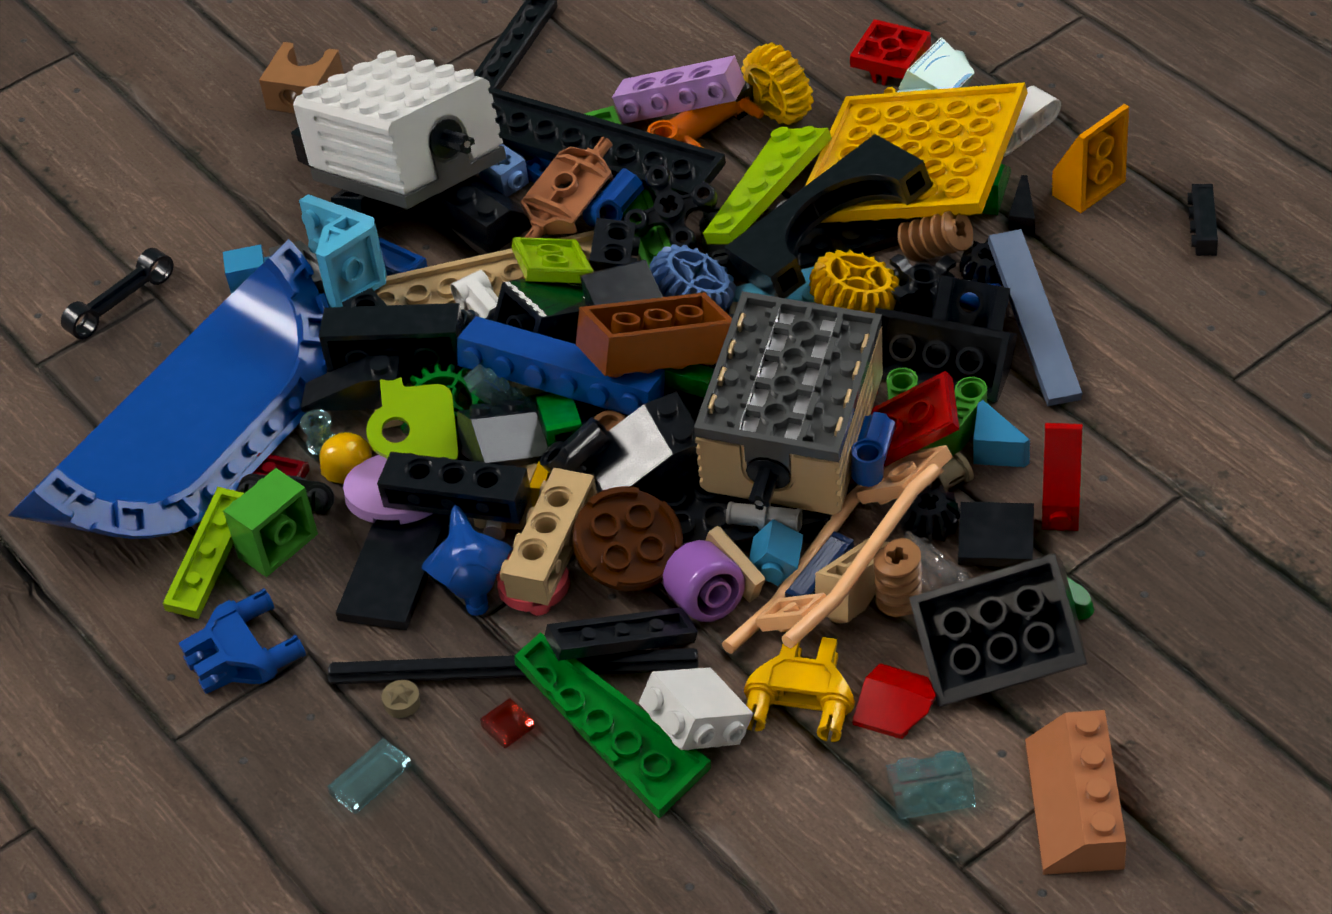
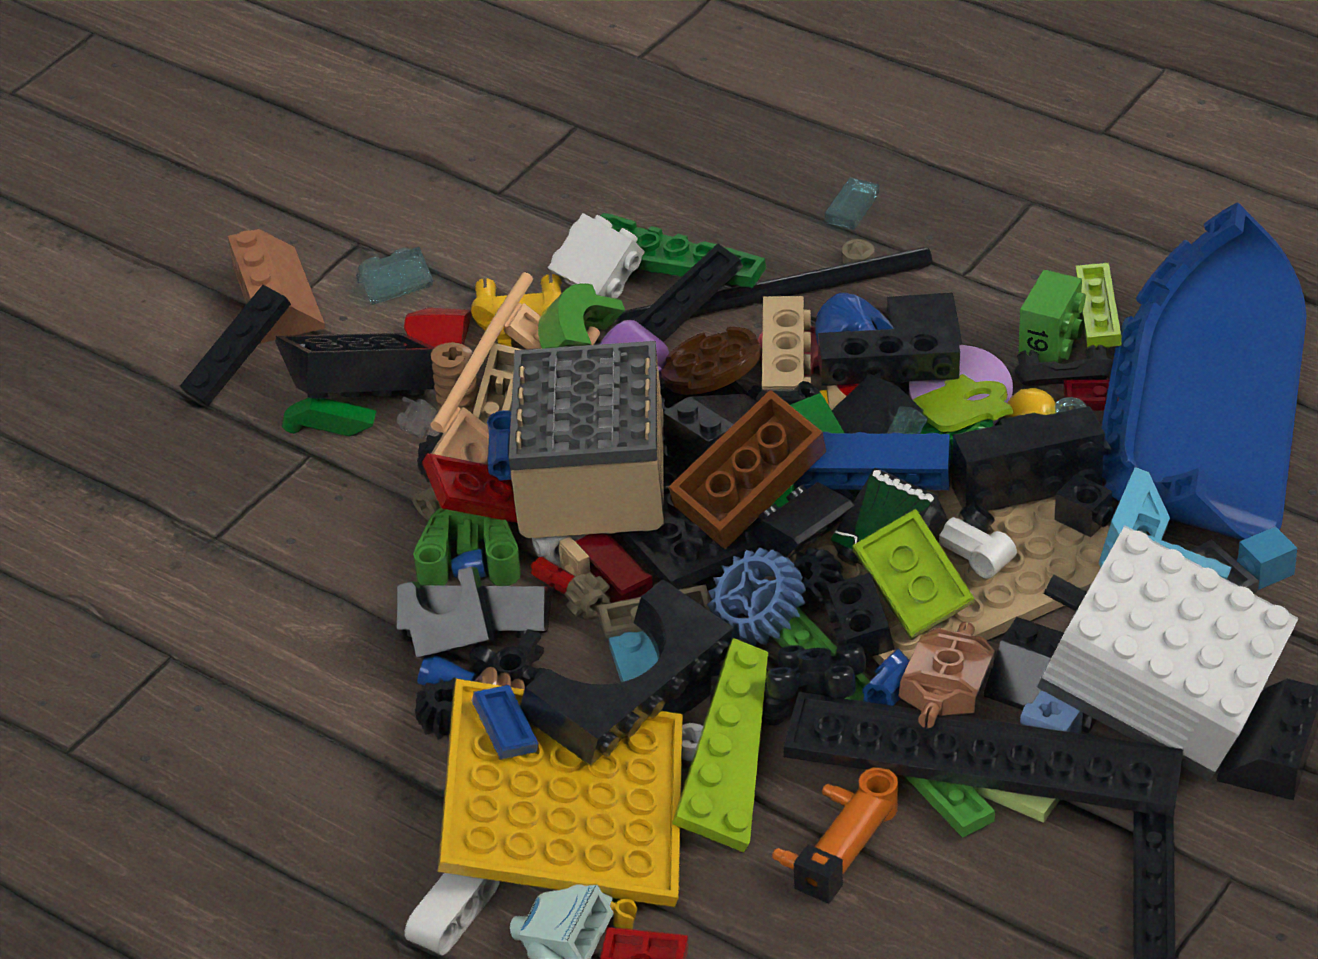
camera: 160 degrees right, 5 degrees down
blue connector [178,588,306,694] -> none
clear red tile [480,698,535,749] -> none
lavender brick [612,55,745,124] -> none
yellow gear [741,42,814,125] -> none
yellow gear [809,250,899,313] -> none
black tile [958,502,1034,567] -> none
dark azure slope [973,400,1030,467] -> none
sand blue tile [988,229,1082,406] -> none
black piece [1009,175,1035,234] -> none
red slope [1042,423,1083,531] -> none
light orange slope [1052,104,1129,213] -> none
black piece [1187,184,1218,256] -> none
none -> black plate [180,284,291,406]
none -> blue tile [472,685,539,759]
none -> bright green arch [538,283,625,348]

